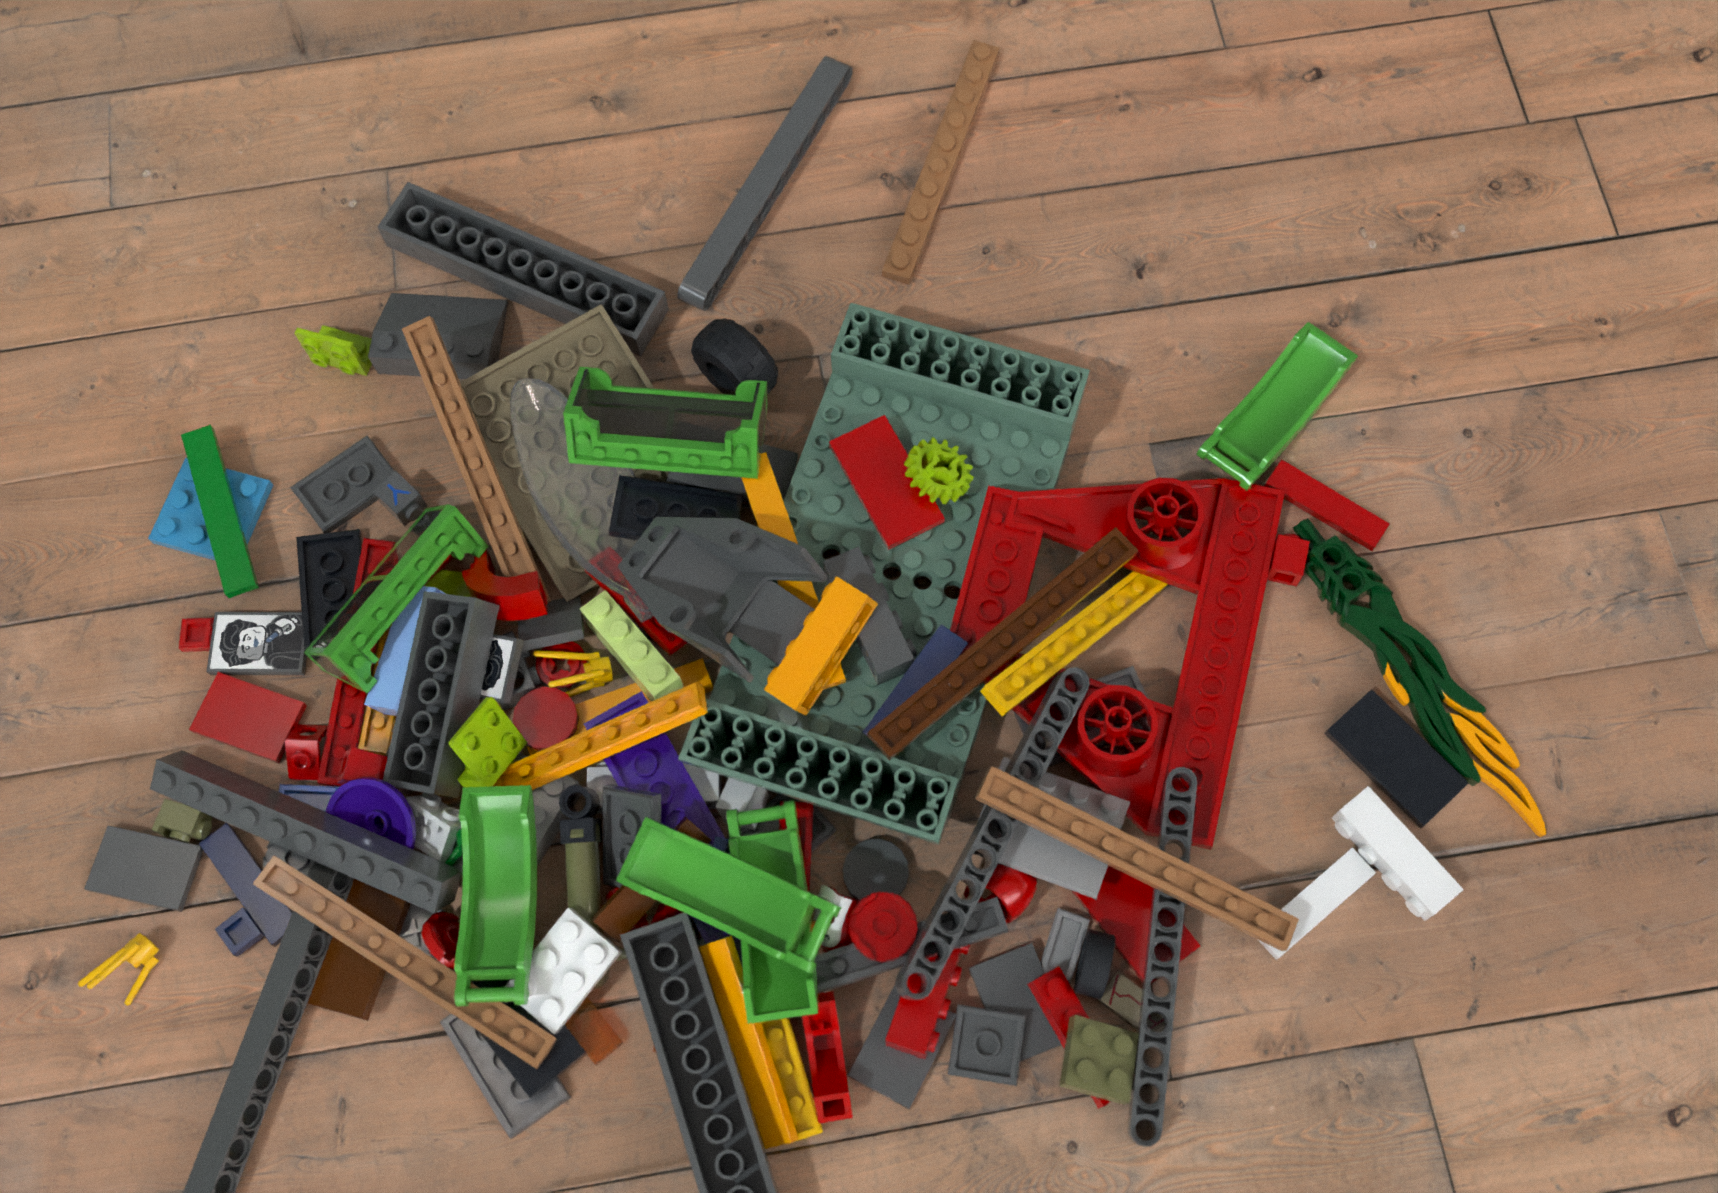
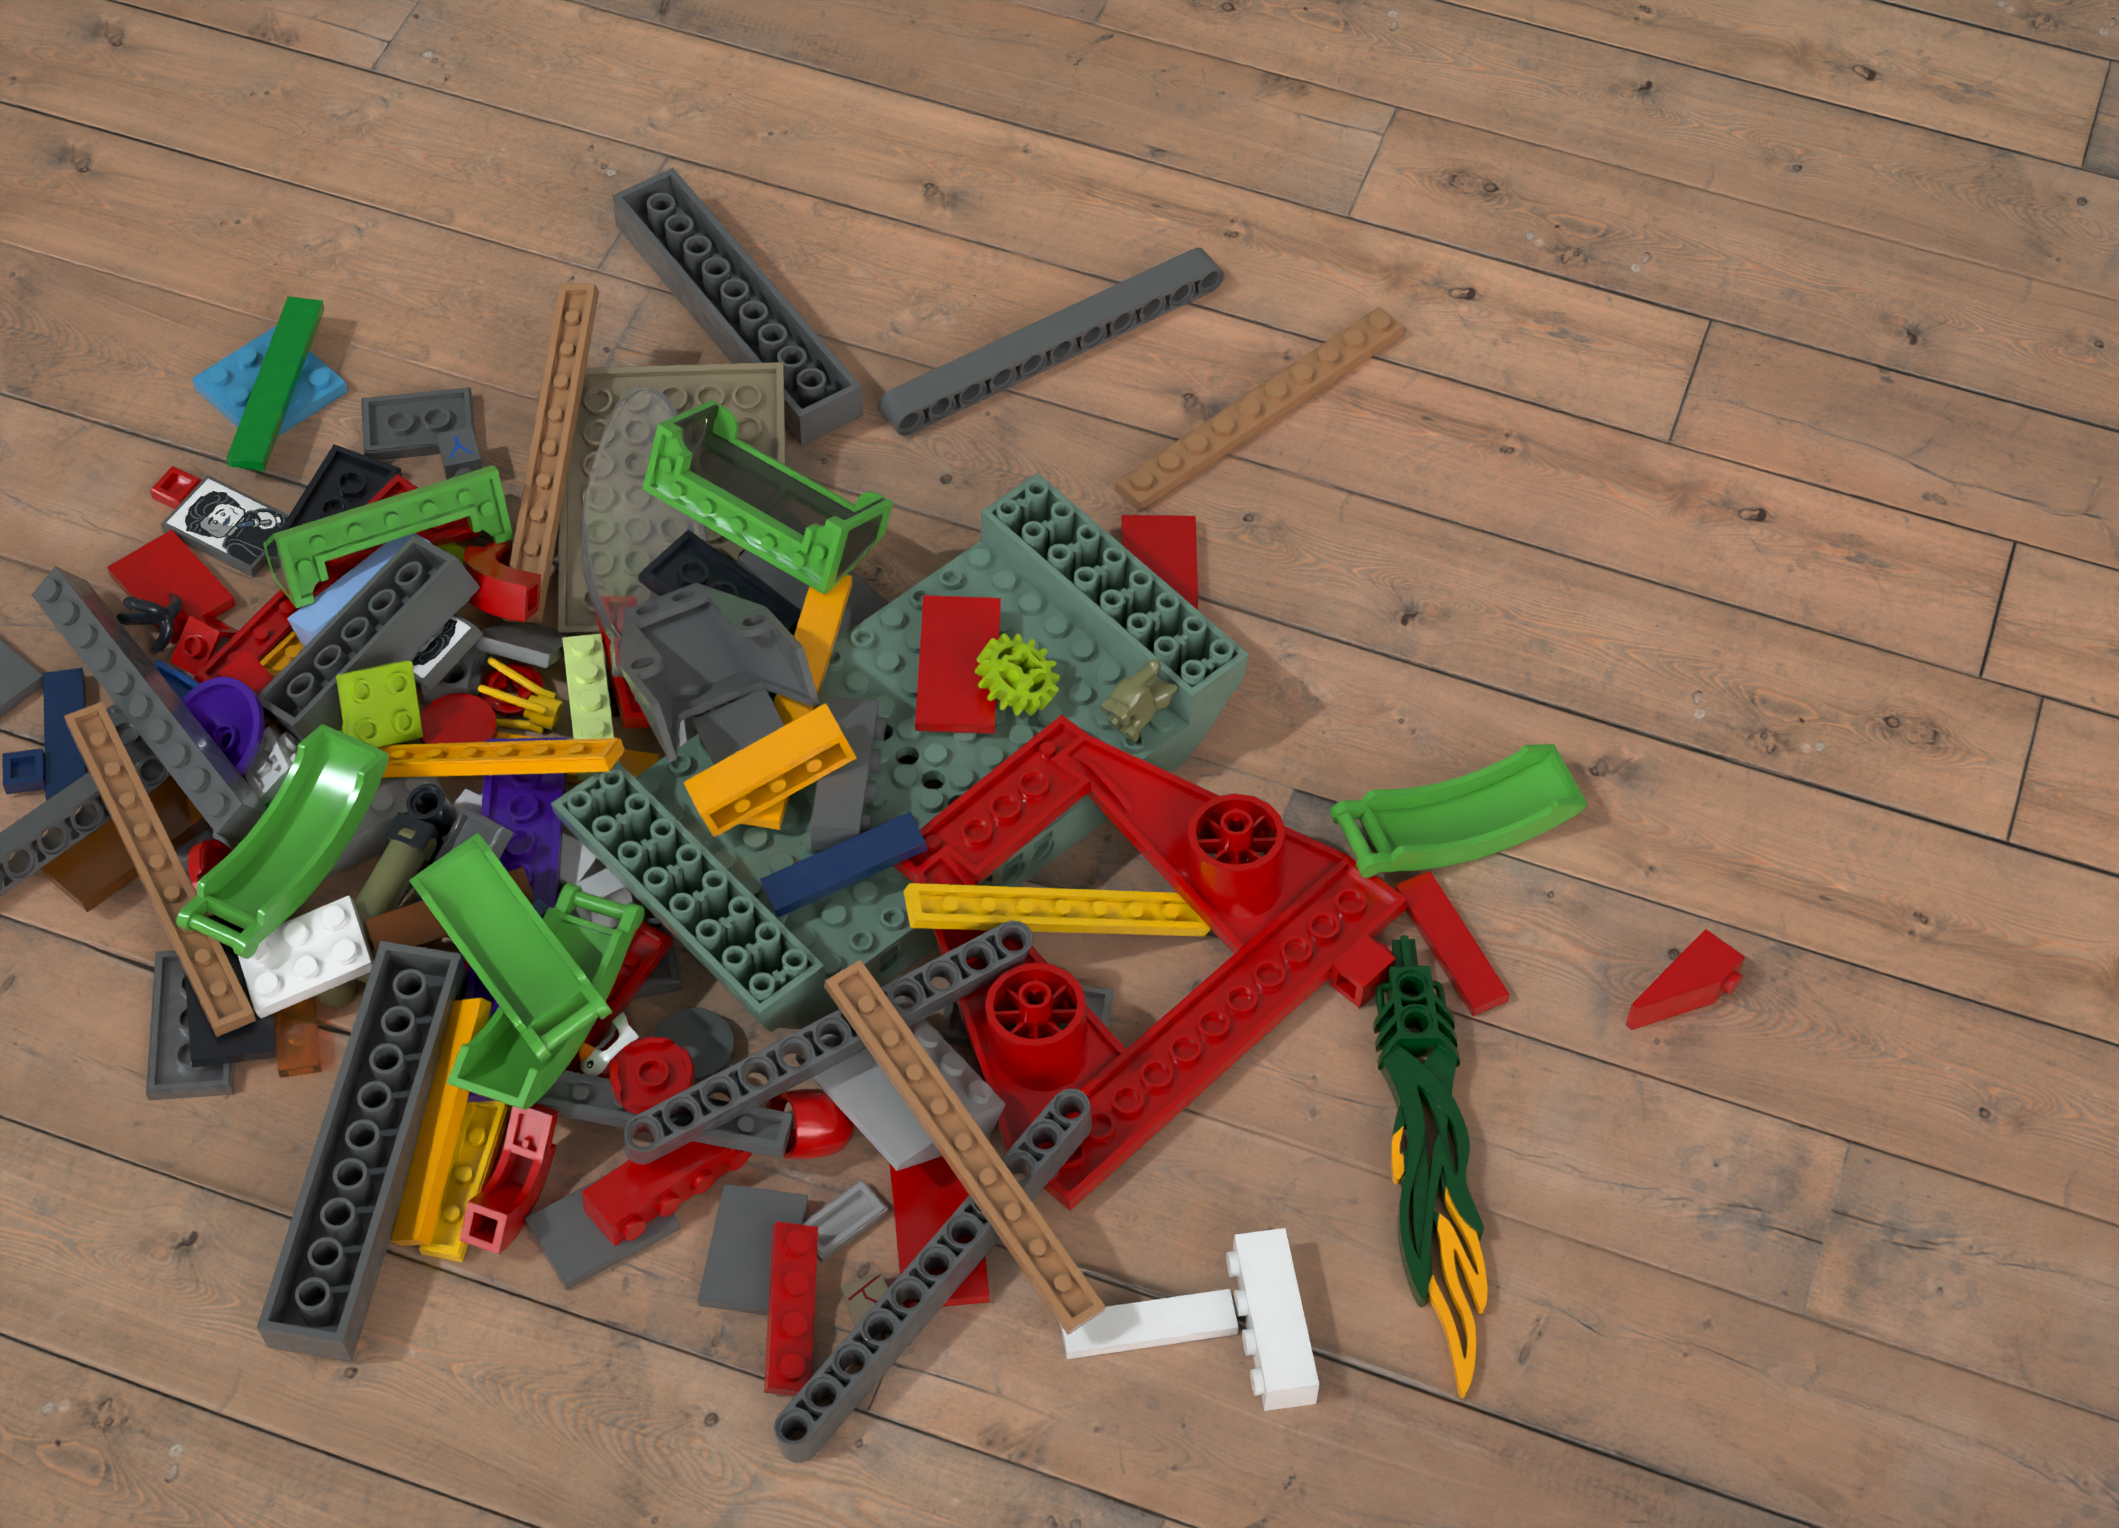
camera: 25 degrees right, 15 degrees down
olive brick [151,799,213,843] -> none
lime bracket [294,325,372,376] -> none
dark grey slope [368,293,508,379] -> none
black tyre [691,318,778,395] -> none
reddish brown plate [867,527,1138,761] -> none
dark grey tile [948,1004,1027,1086] -> none
olive plate [1059,1015,1139,1105] -> none
black tyre [1074,929,1115,999] -> none
black tile [1324,689,1469,828] -> none
none -> black piece [116,592,183,655]
none -> olive animal [1100,658,1178,743]
none -> red tile [1121,515,1198,610]
none -> red slope [1626,929,1745,1030]

